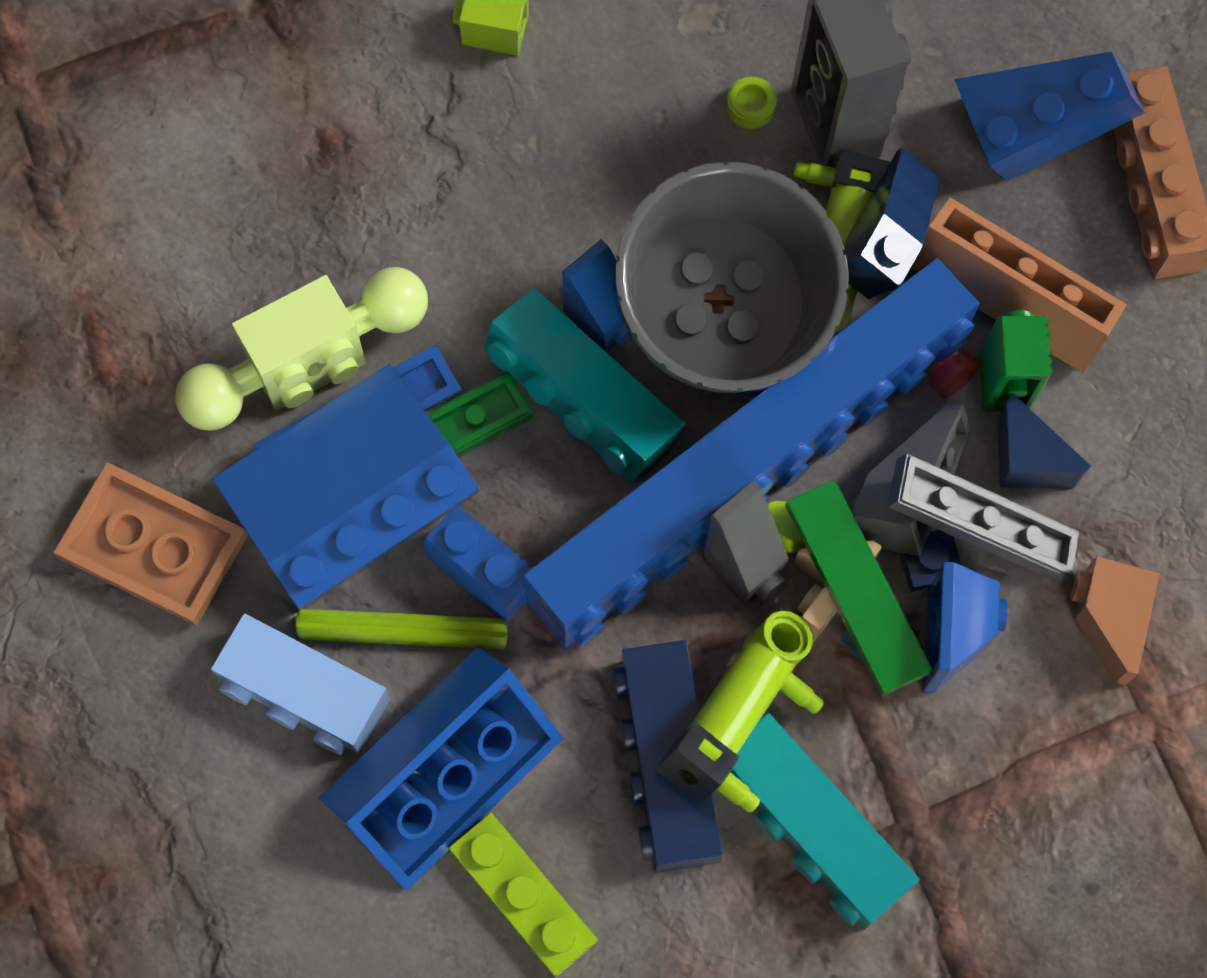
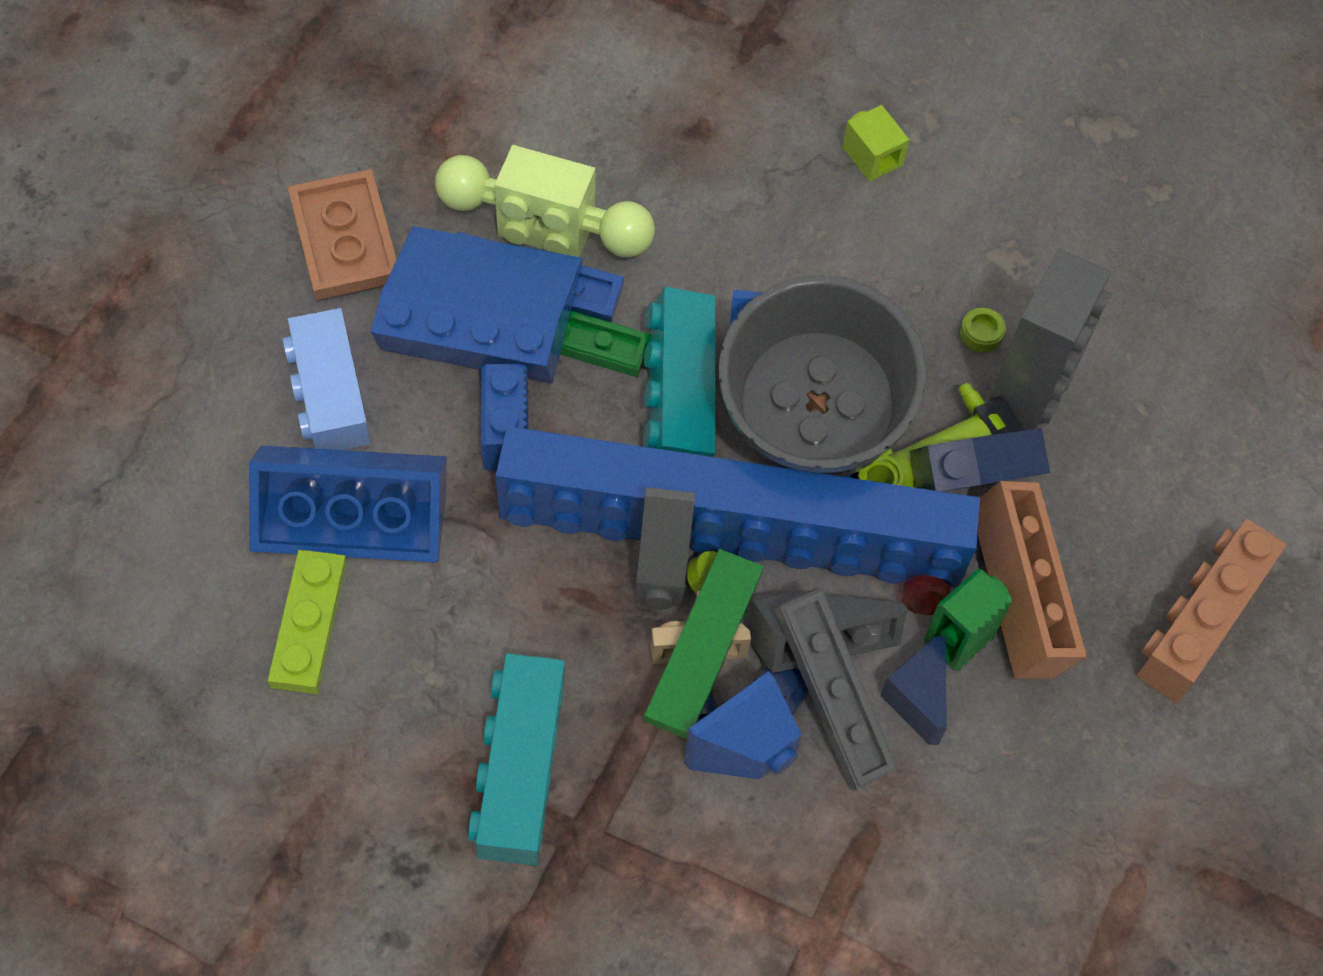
camera: 45 degrees right, 10 degrees down
lime axle [296,609,508,649] -> none
dark blue brick [612,640,723,873] -> none
lime piece [655,611,824,812] -> none
blue wedge [954,51,1145,181] -> none
nougat slope [1070,556,1160,686] -> none

